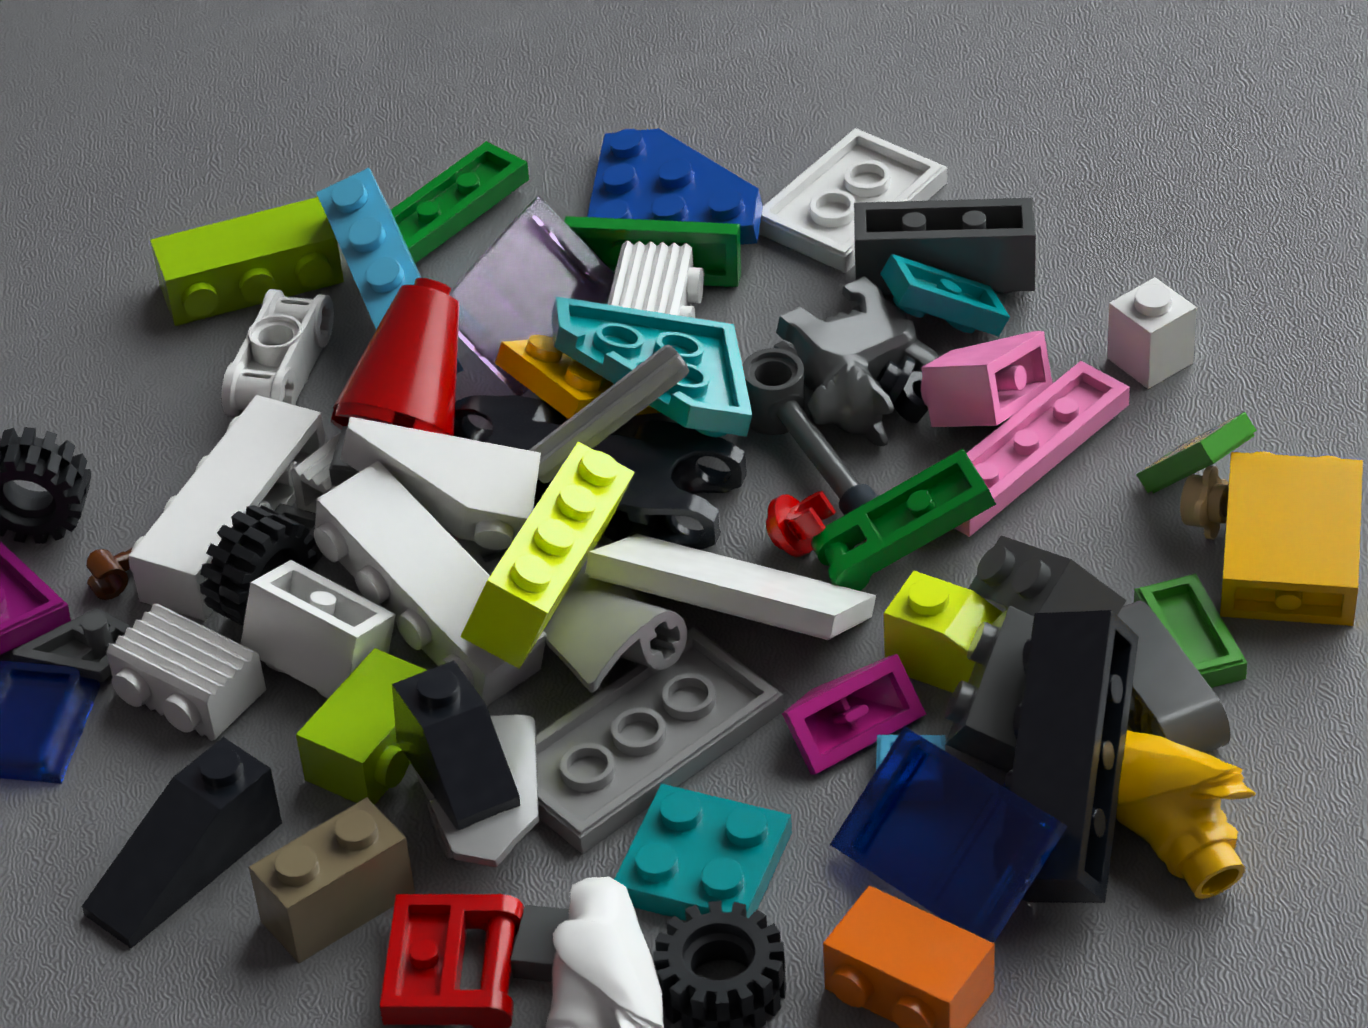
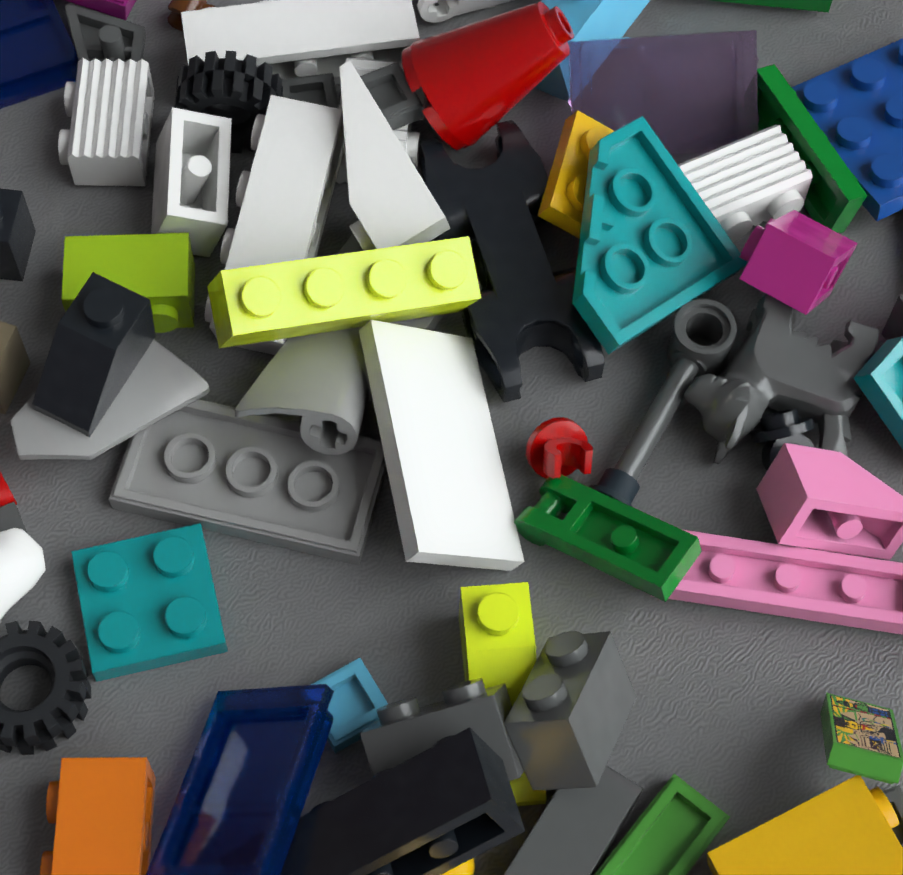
camera: 50 degrees right, 20 degrees up
light grey axle [529,345,689,483] -> none
dark pink slope [782,654,926,775] -> none
tan plate [1180,465,1229,540] -> none
none -> dark pink brick [739,210,858,315]

